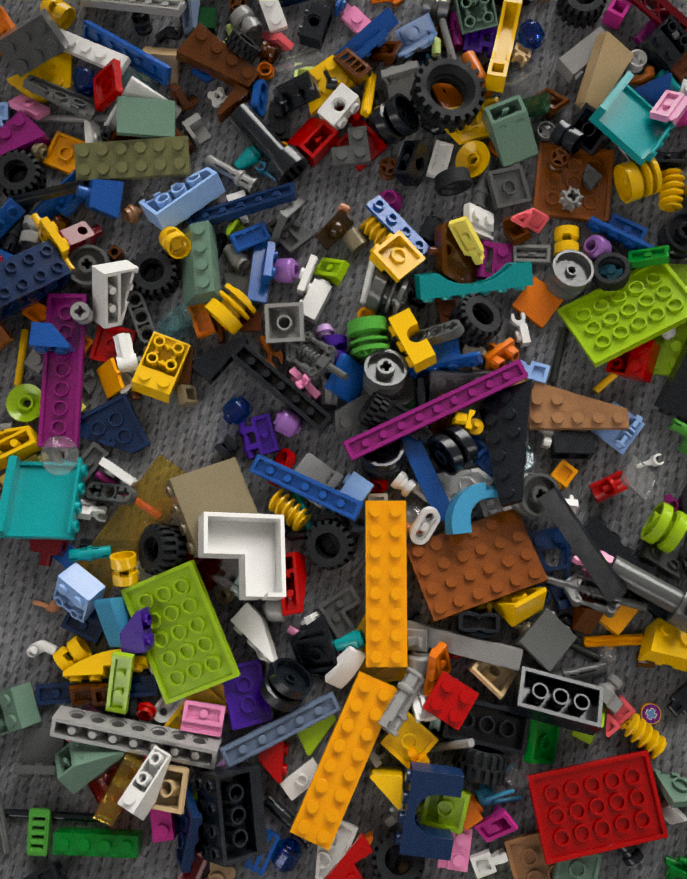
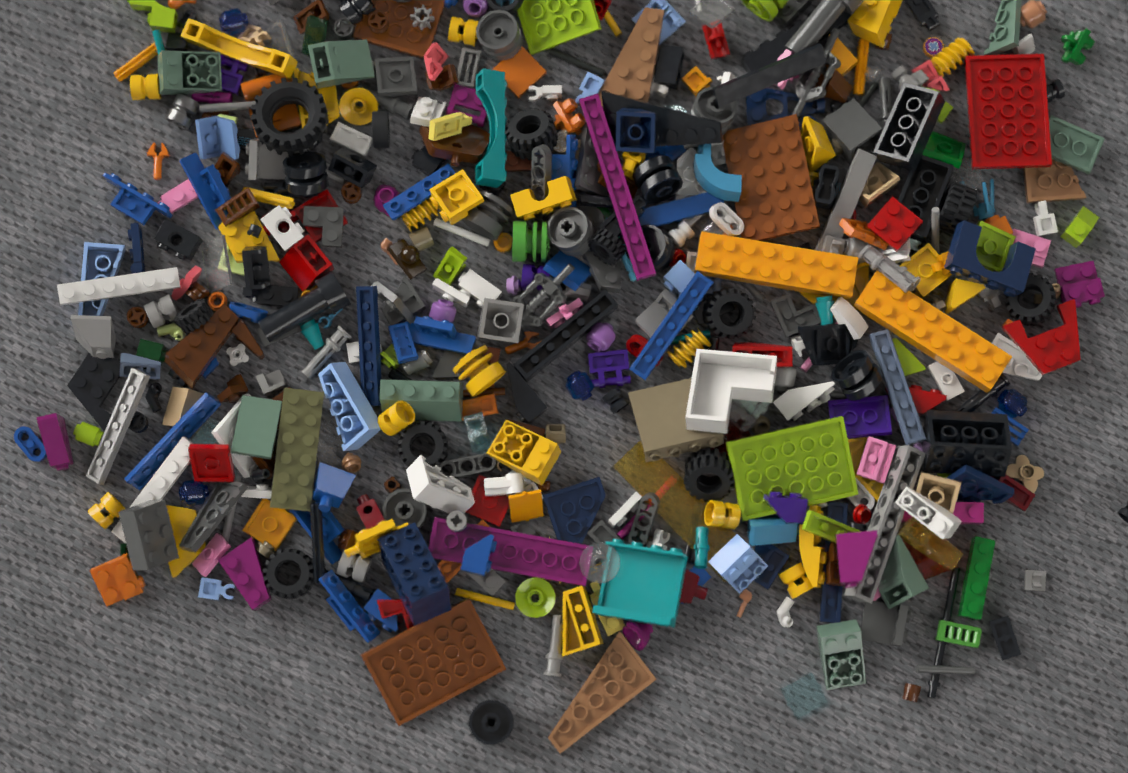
camera: 85 degrees left, 0 degrees up
dark pink slope [474,804,518,843] -> none
none -> dark blue slope [616,108,656,153]
none -> magenta slope [836,530,878,588]

